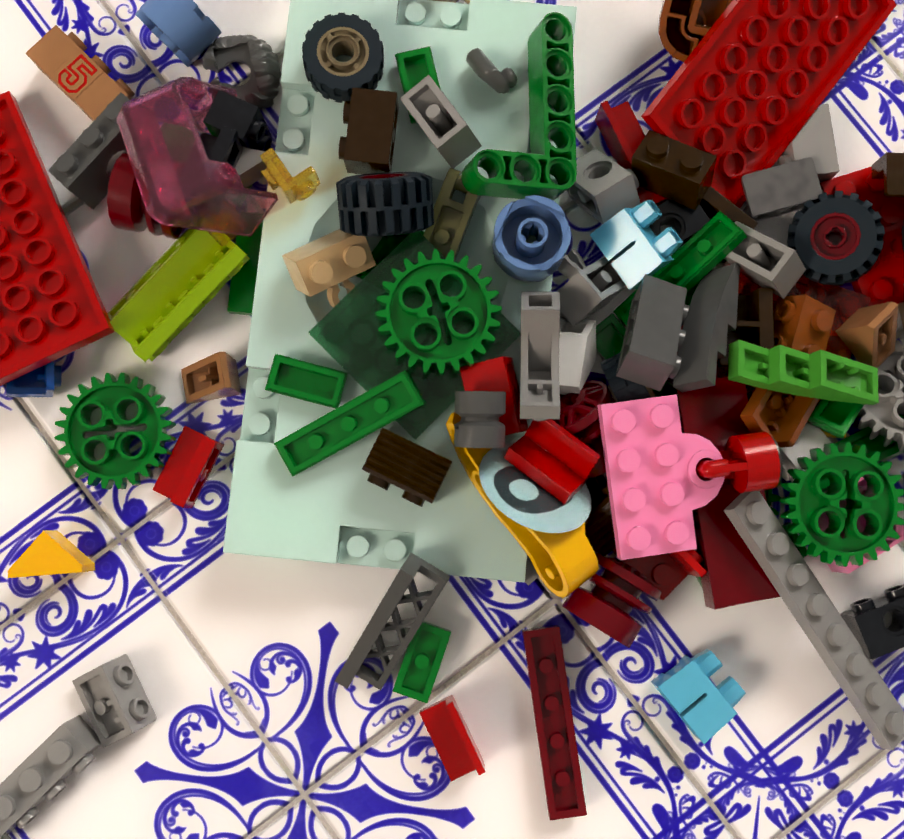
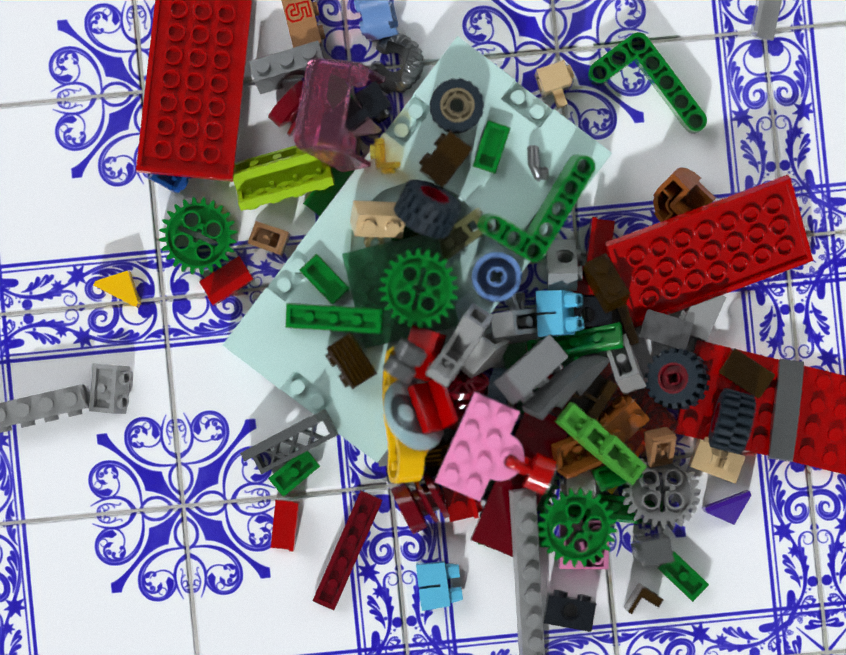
camera: 30 degrees right, 5 degrees up
light grey slope [400,75,482,169] -> none

